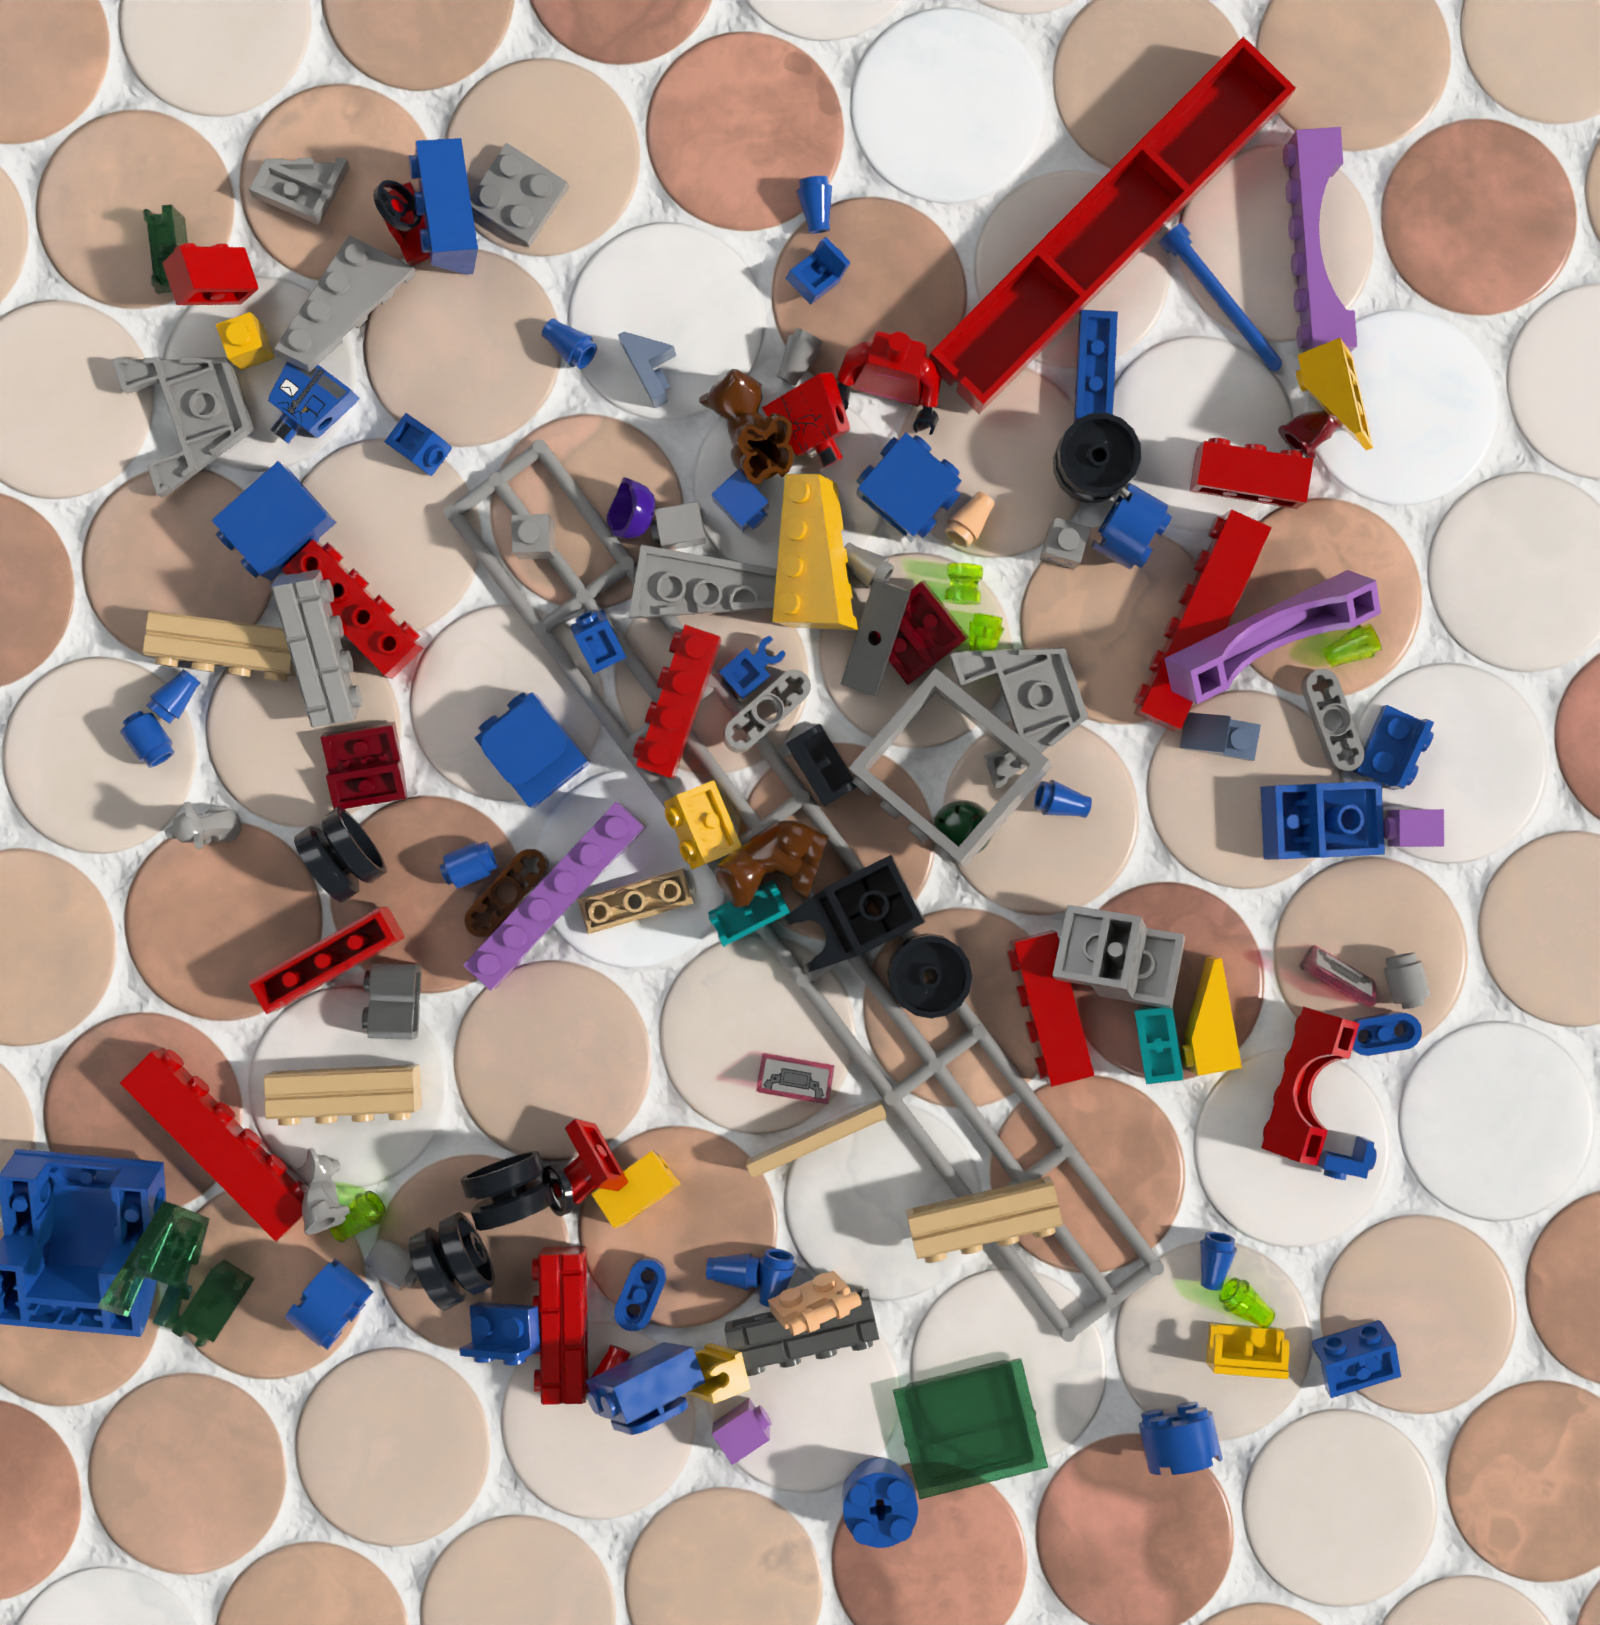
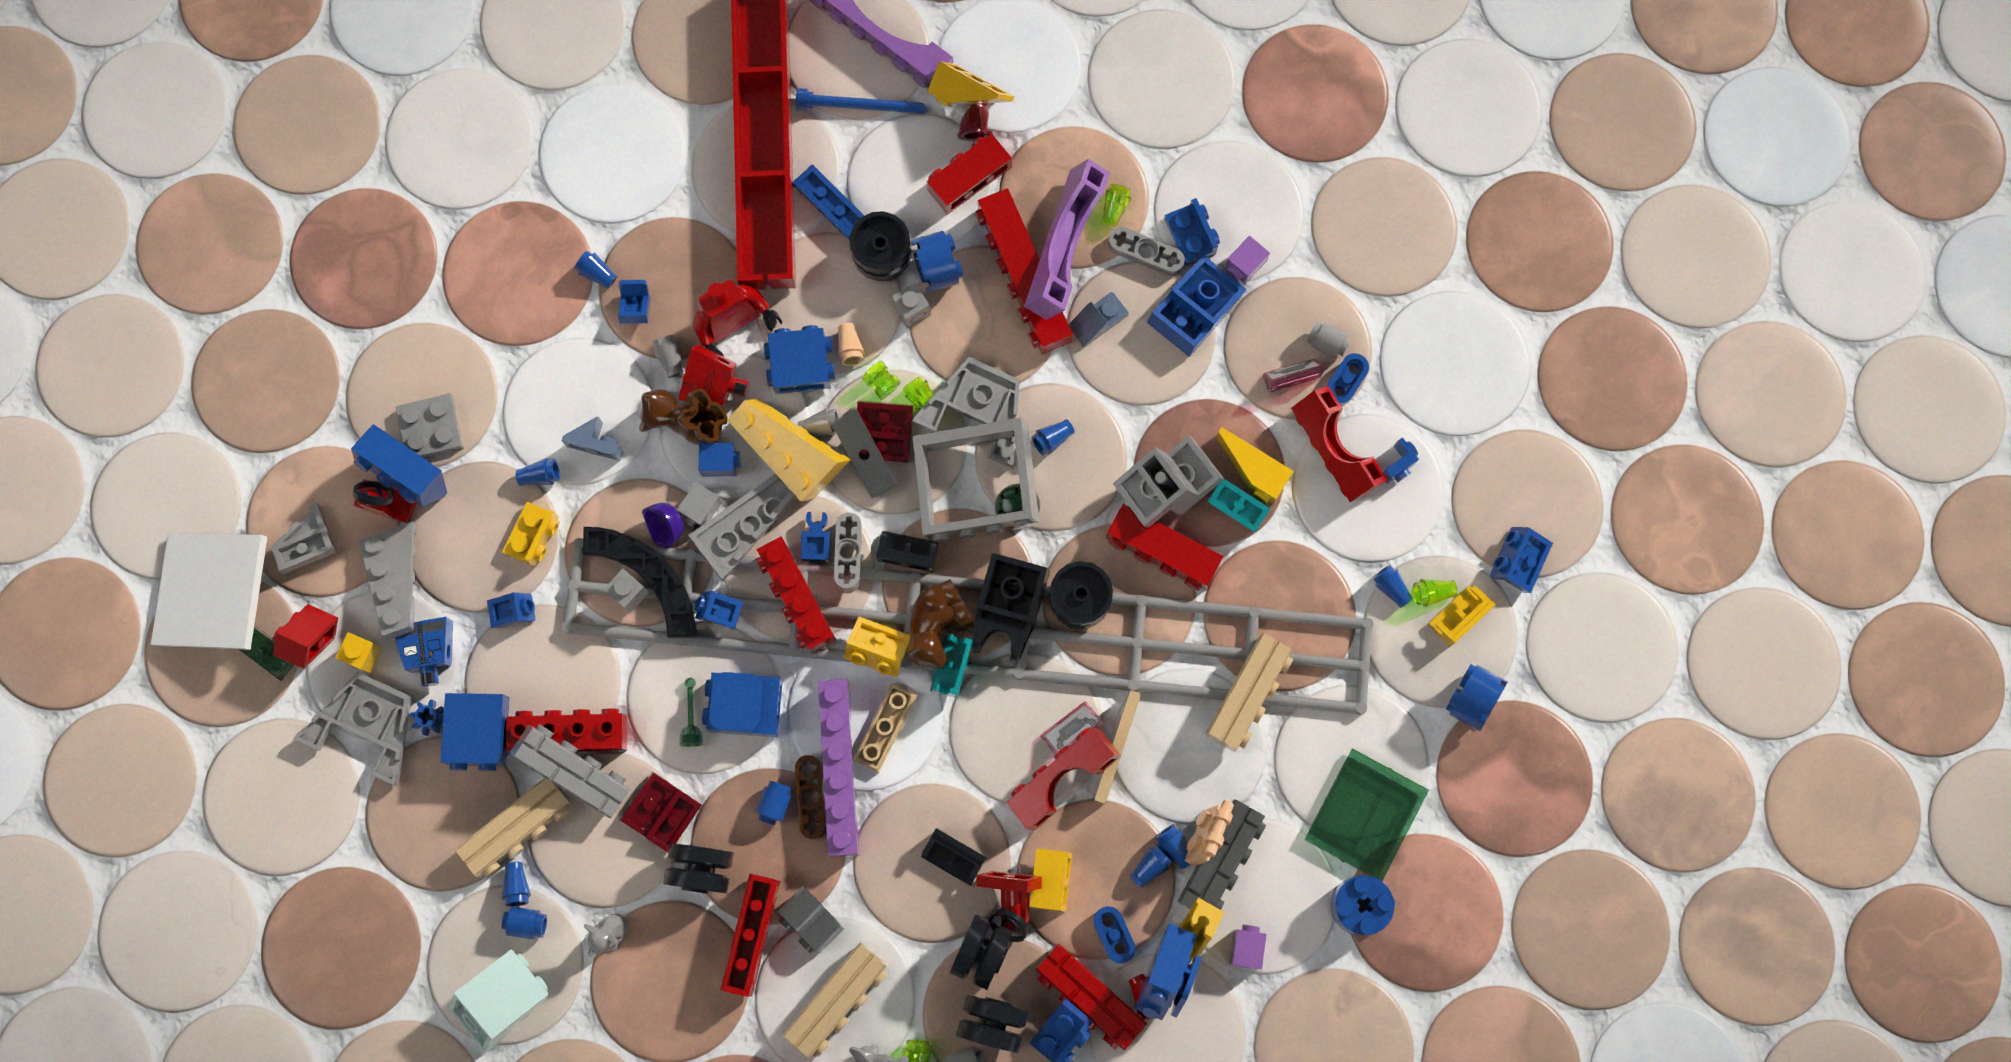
camera: 45 degrees left, 10 degrees down
none -> white tile [151,533,267,650]
none -> blue gear [410,699,444,736]
none -> light aqua slope [448,949,548,1053]
none -> yellow bracket [502,502,560,567]
none -> black tile [583,526,697,639]
none -> clear green hinge [679,677,703,747]
none -> black hinge [921,828,987,886]
none -> red arch [1006,728,1121,830]

